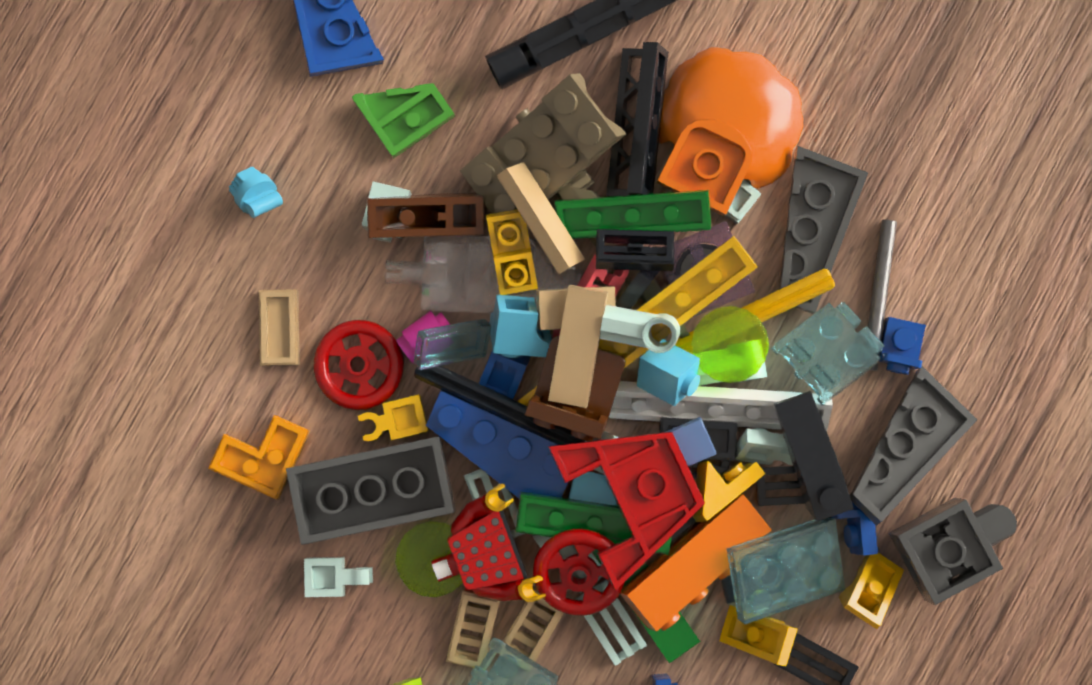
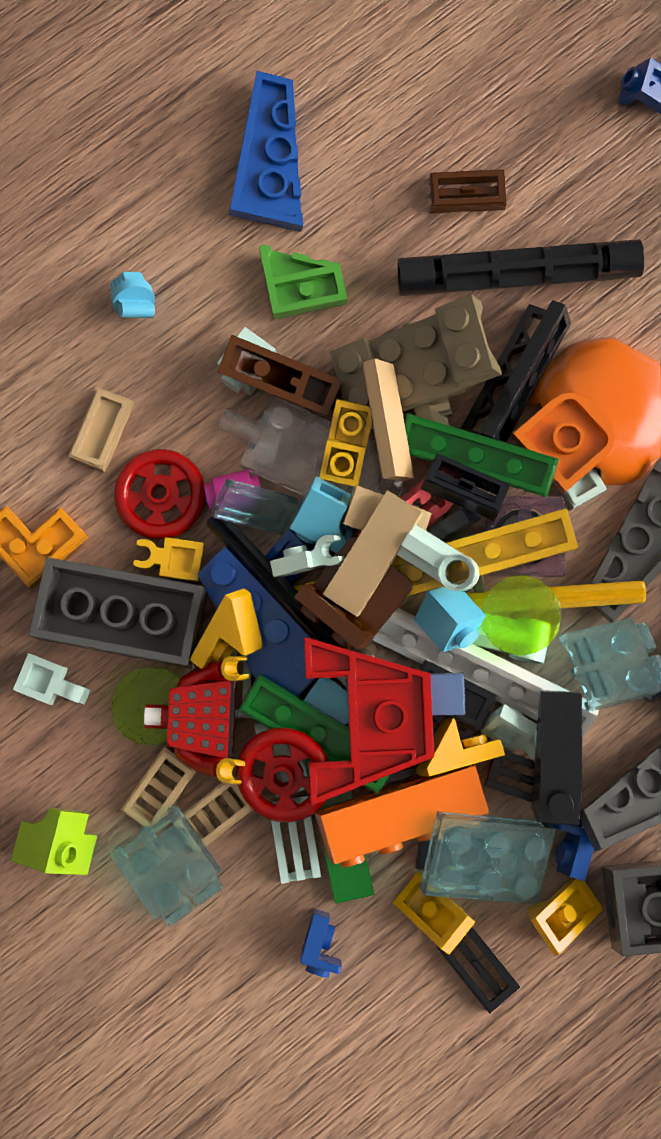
camera: 25 degrees right, 5 degrees down
none -> yellow slope [189,588,263,669]
none -> light aqua plate [270,535,345,577]

